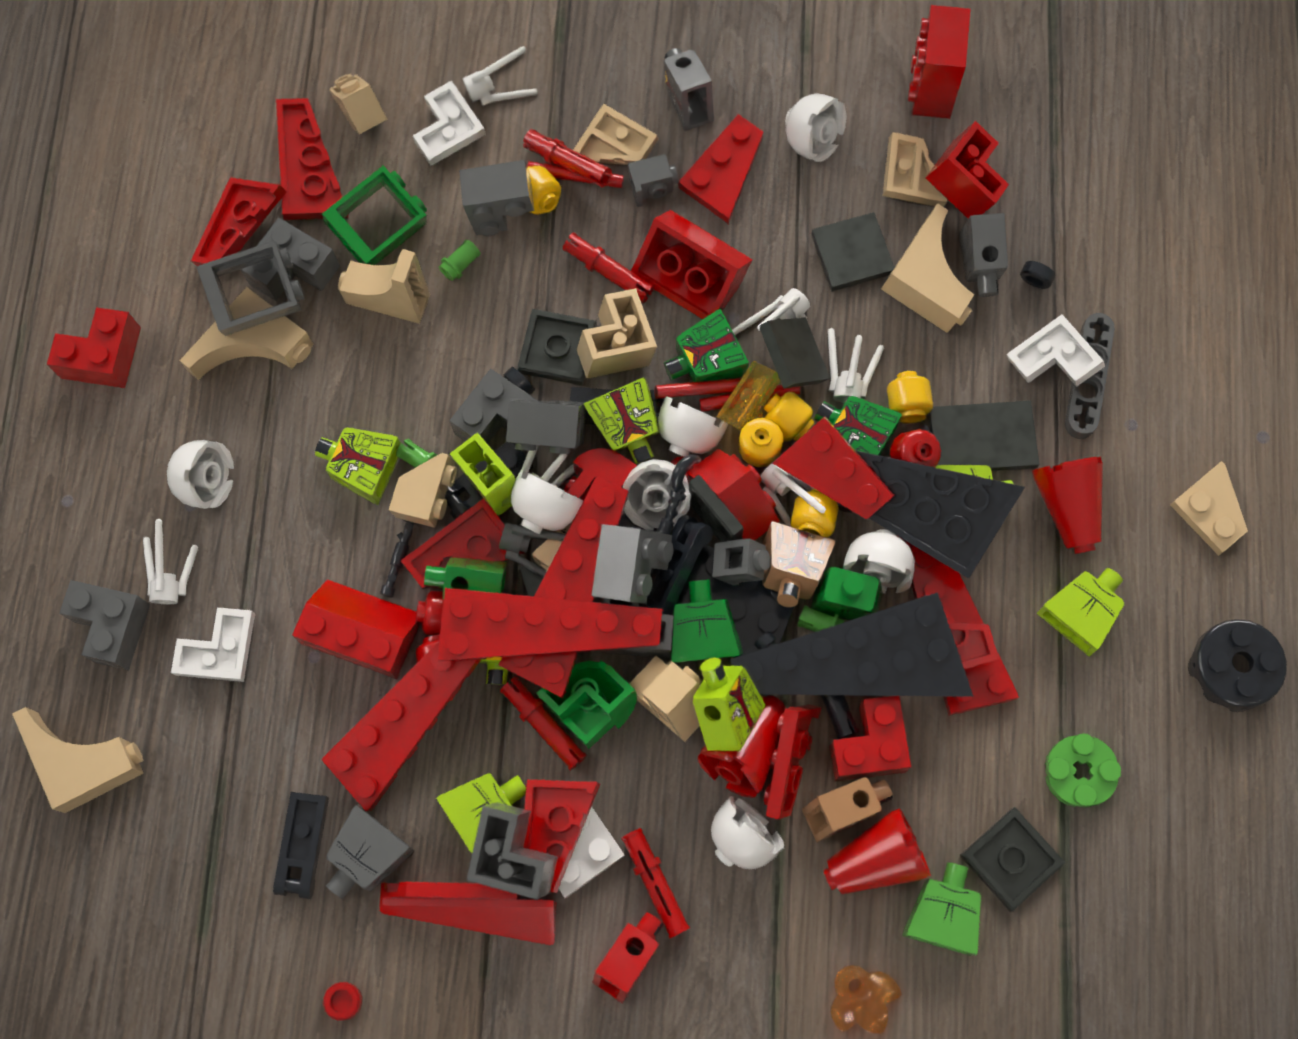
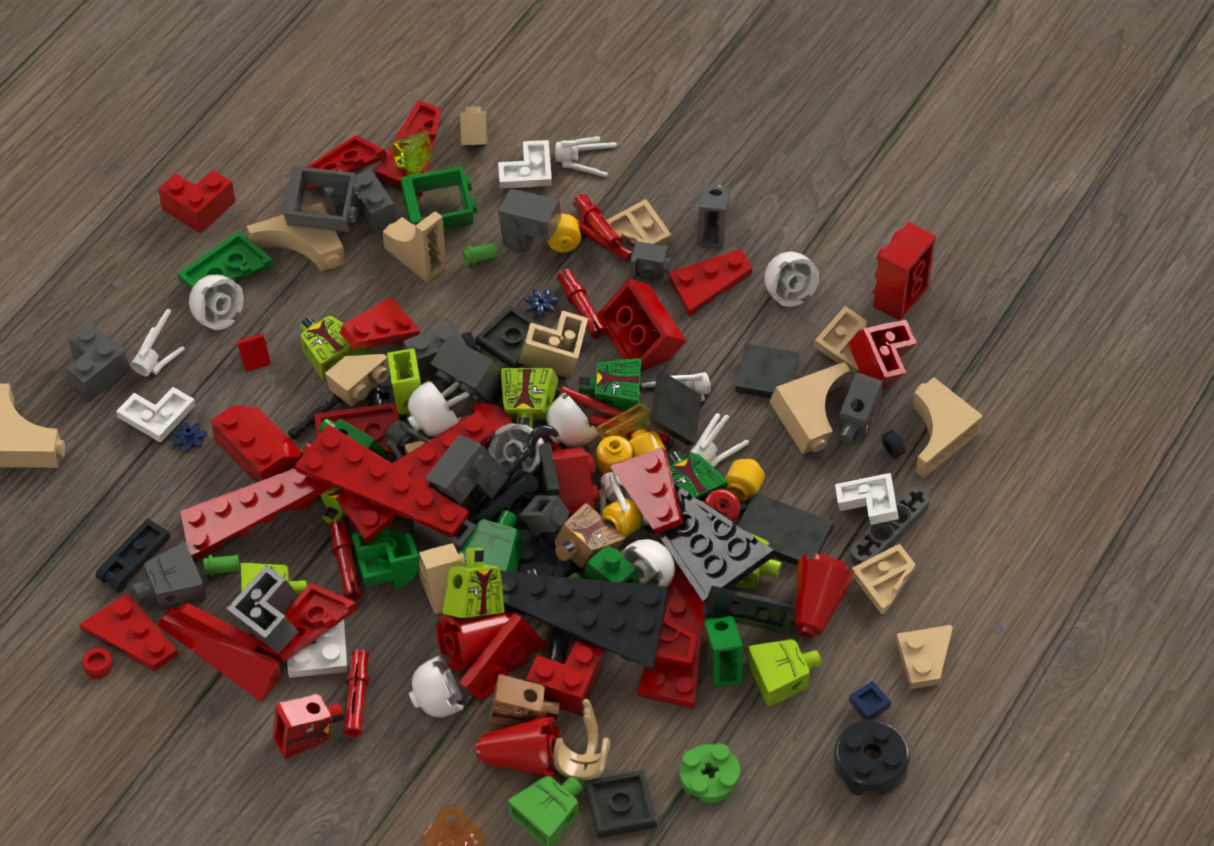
camera: 25 degrees right, 20 degrees down
none -> red wing [79,593,179,672]
none -> dark blue plant [172,422,208,452]
none -> green wing [178,231,274,290]
none -> bright green pin [203,554,240,578]
none -> red slope [237,333,271,371]
none -> red wing [339,297,421,350]
none -> clear neon green slope [392,131,433,176]
none -> dark blue plant [524,289,559,317]
none -> tan helmet [554,699,610,780]
none -> black plate [702,586,795,633]
none -> green torso [704,616,743,687]
none -> dark blue plate [849,681,891,720]
none -> tan wing [852,544,916,614]
none -> tan arch [913,377,983,479]

